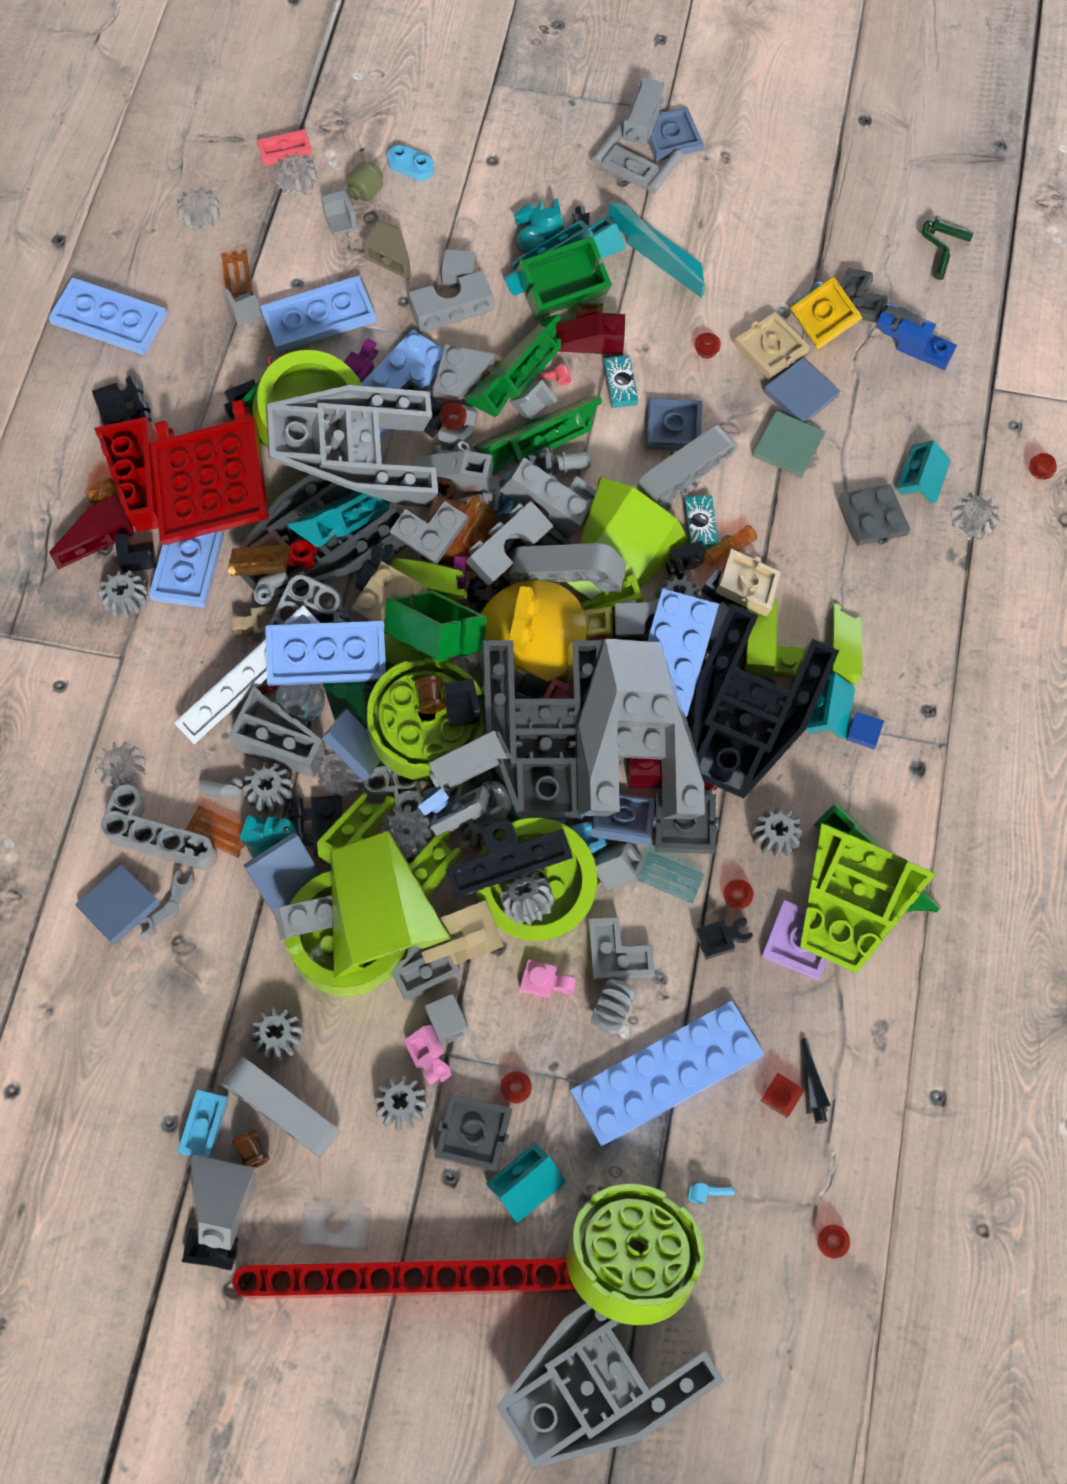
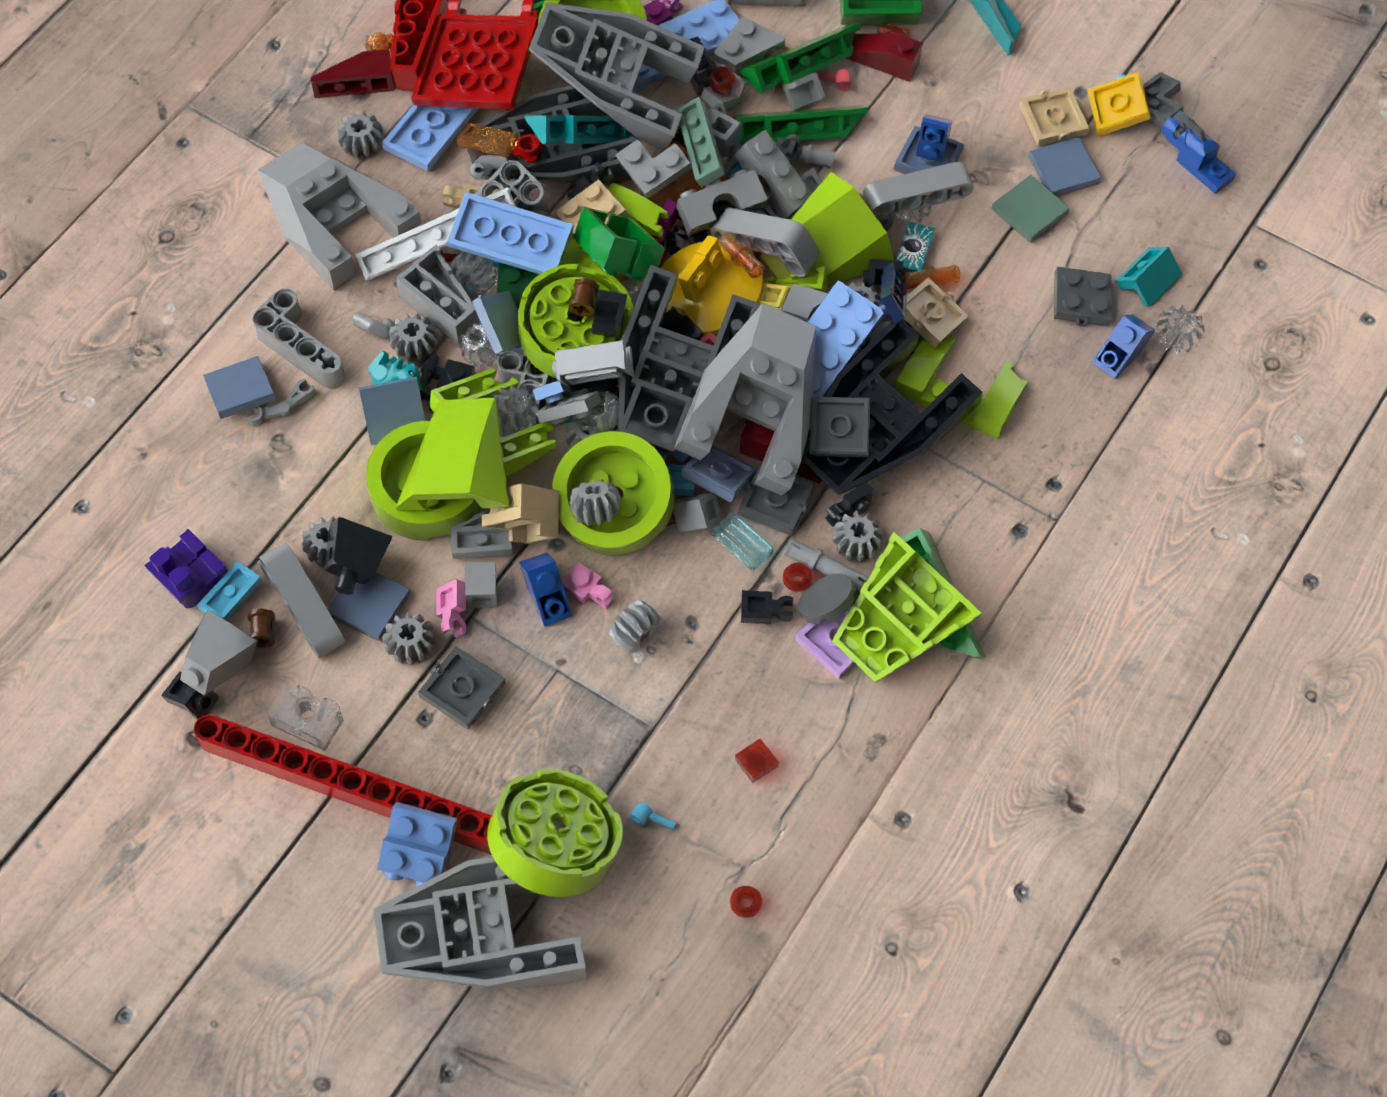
camera: 20 degrees right, 5 degrees down
clear gear [95,741,146,791] -> none
black panel [115,534,156,573] -> none
clear orange tile [185,806,245,858] -> none
light grey plate [273,895,333,940] -> none
black plate [446,818,573,898] -> none
teal panel [486,1143,566,1223] -> none
clear red plate [500,1071,532,1104] -> none
light blue plate [570,1001,764,1148] -> none
light grey plate [589,917,655,981] -> none
tile [604,355,638,408] -> none
clear red plate [694,333,721,359] -> none
black piece [801,1038,831,1124] -> none
teal panel [806,673,855,739] -> none
blue tile [847,711,884,749] -> none
dark green piece [921,216,974,280] -> none
clear red plate [1029,453,1057,480] -> none
none -> dark purple hips [144,529,228,608]
none -> light grey wedge [258,142,421,290]
none -> black torso [325,517,392,595]
none -> sand blue tile [327,573,410,641]
none -> medium blue plate [377,802,458,886]
none -> blue slope [519,552,573,626]
none -> sand green plate [676,97,725,187]
none -> clear orange pin [719,232,765,279]
none -> light grey pin [784,538,869,593]
none -> dark grey tile [798,573,856,624]
none -> dark grey tile [810,397,870,457]
none -> black plate [825,481,874,527]
none -> dark blue plate [879,262,907,324]
none -> blue slope [916,114,953,162]
none -> slope [1092,314,1156,379]

